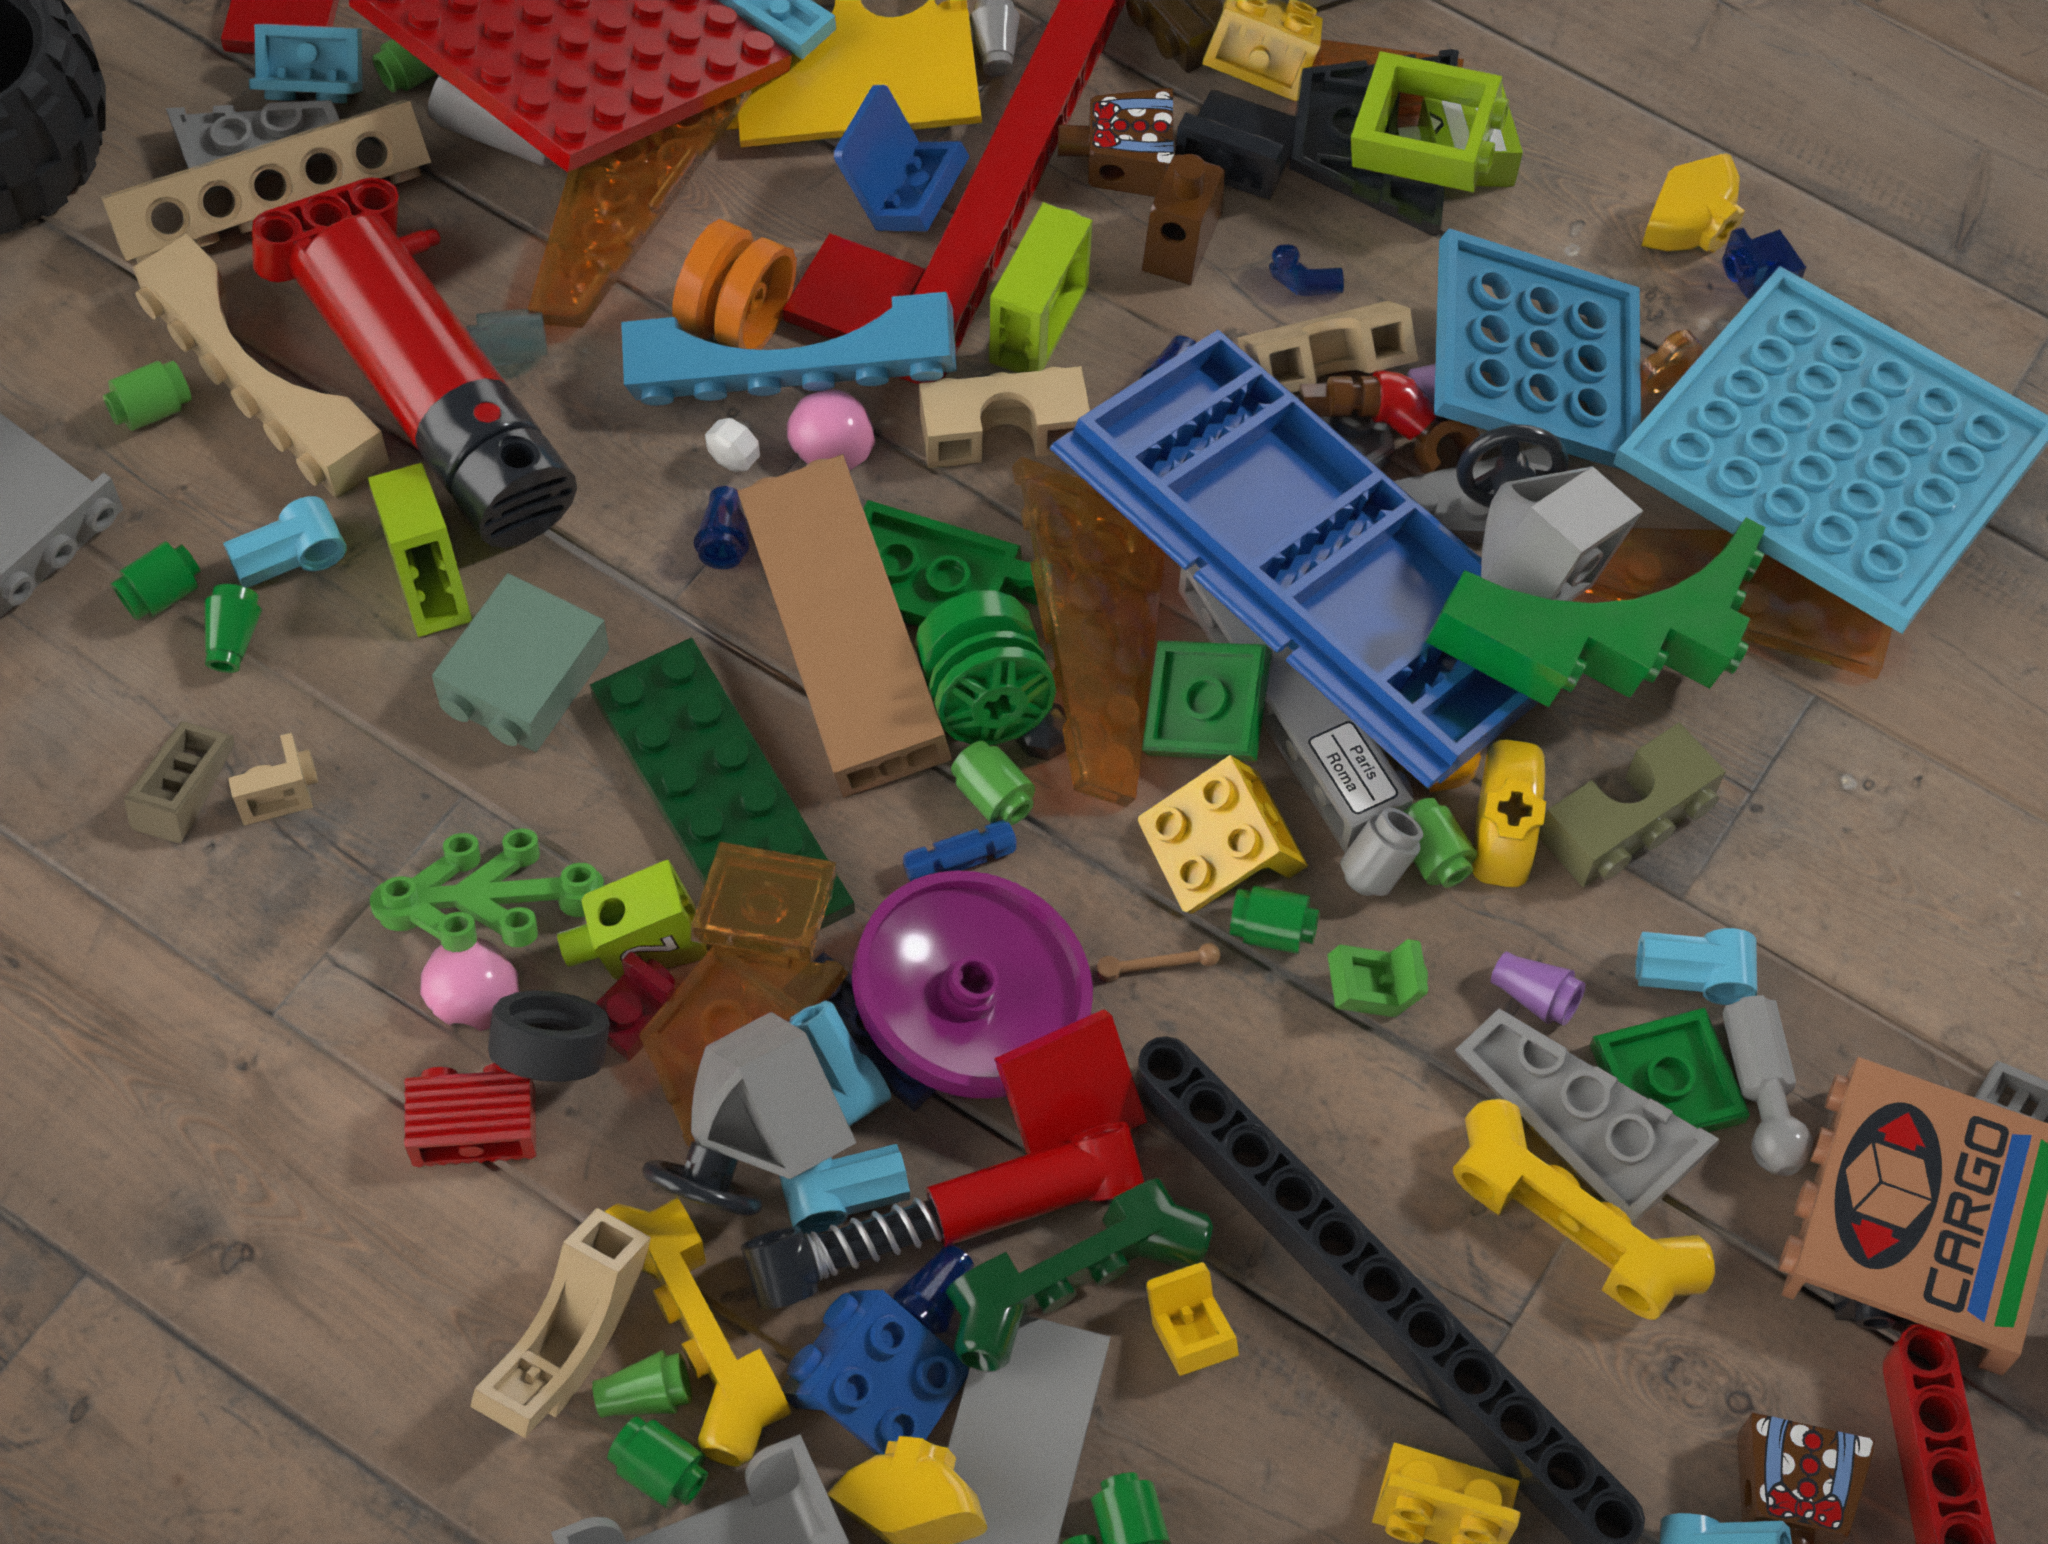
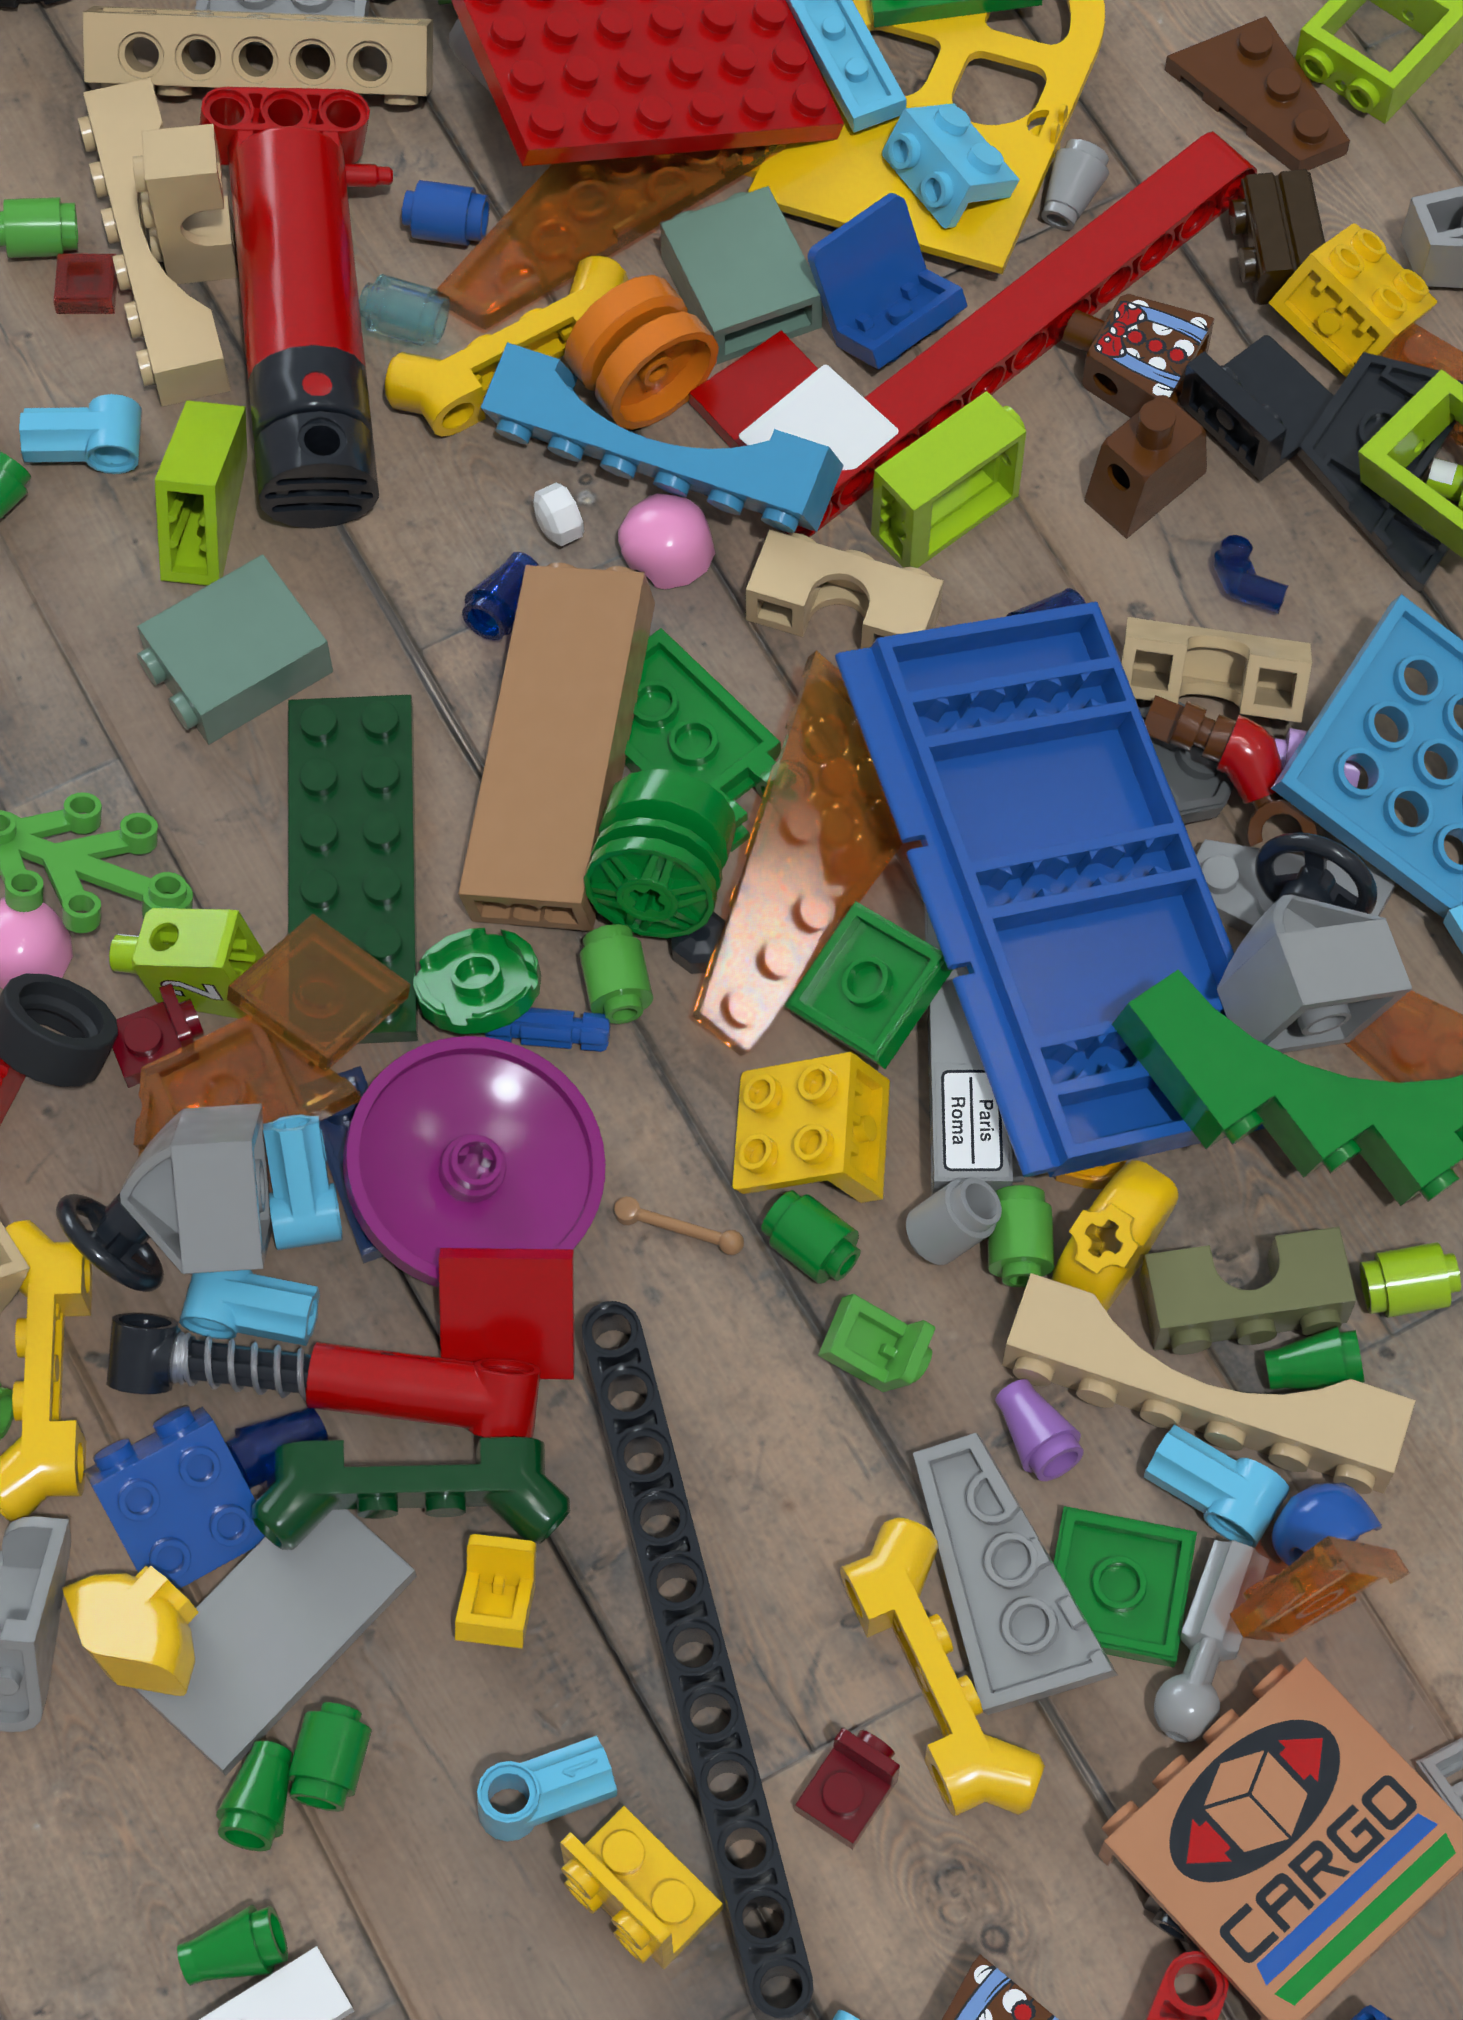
camera: 30 degrees right, 5 degrees up
none -> clear red tile [53,254,118,314]
none -> tan arch [132,124,239,284]
none -> yellow plate [385,256,628,437]
none -> blue brick [402,180,490,246]
none -> green tile [413,928,542,1034]
none -> medium azure piece [477,1736,617,1842]
none -> sand green brick [660,186,823,365]
none -> white sticker [739,365,899,470]
none -> dark red bracket [795,1728,900,1850]
none -> medium azure bracket [882,103,1020,228]
none -> tan arch [1002,1273,1416,1494]
none -> clear orange wing [1230,1536,1410,1642]
none -> green cone [1264,1326,1365,1390]
none -> blue hair [1272,1483,1382,1568]
none -> lime brick [1359,1242,1461,1318]

